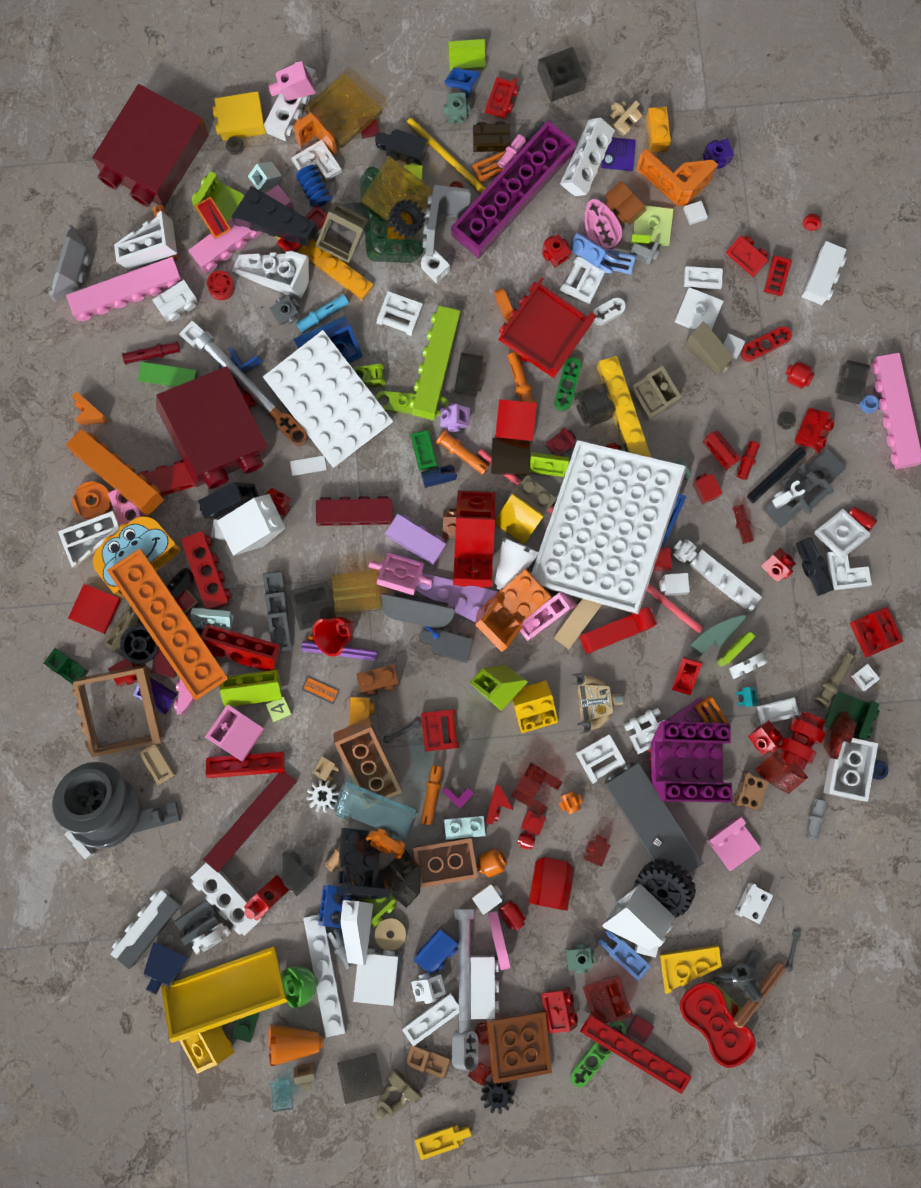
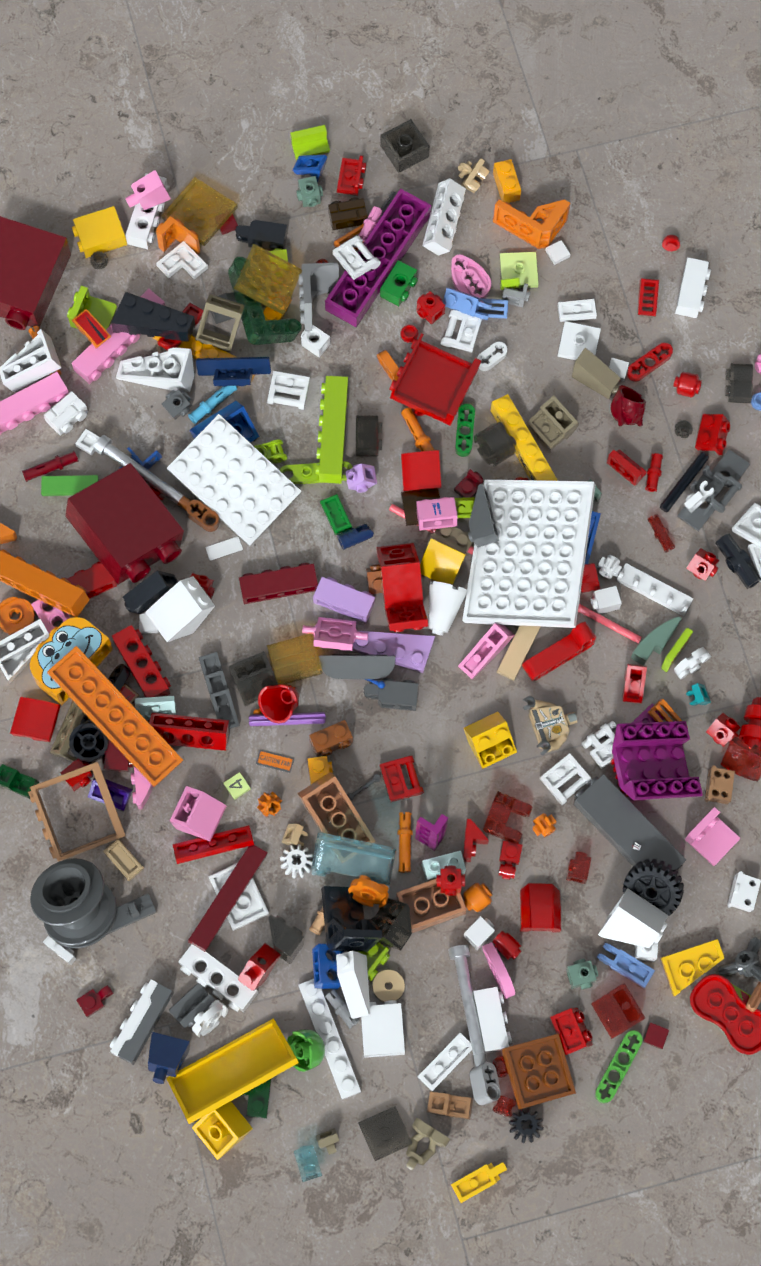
camera: 10 degrees left, 10 degrees down
red wheel [206,271,235,300] -> none
lime brick [220,670,282,708] -> none
light aqua brick [248,162,282,191] -> none
orange cone [268,1024,323,1066] -> none
blue piece [296,165,332,207] -> none
black tyre [388,199,425,238] -> none
yellow piece [407,117,486,194] -> none
white brick [411,972,446,1004] -> none
blue slope [413,926,458,974] -> none
orange pin [436,430,490,475] -> none
lime slope [469,665,528,711] -> none
orange bracket [475,568,551,652] -> none
red tile [580,1014,692,1094] -> none
dark purple sticker [601,137,636,171] -> none
dark orange brick [605,181,647,225] -> none
red brick [693,473,723,505] -> none
dark purple brick [703,138,734,169] -> none
red bracket [726,235,770,277] -> none
white tile [756,697,800,725] -> none
none -> dark red plate [76,985,114,1018]
none -> dark blue bracket [196,357,271,387]
none -> white tile [208,863,269,931]
none -> orange gear [257,791,282,817]
none -> white plate [333,236,381,280]
none -> green brick [380,260,418,307]
none -> red plate [400,325,419,343]
none -> bright pink brick [416,497,457,531]
none -> red brick [436,865,465,896]
none -> dark grey slope [468,484,499,547]
none -> dark red helmet [611,385,646,426]

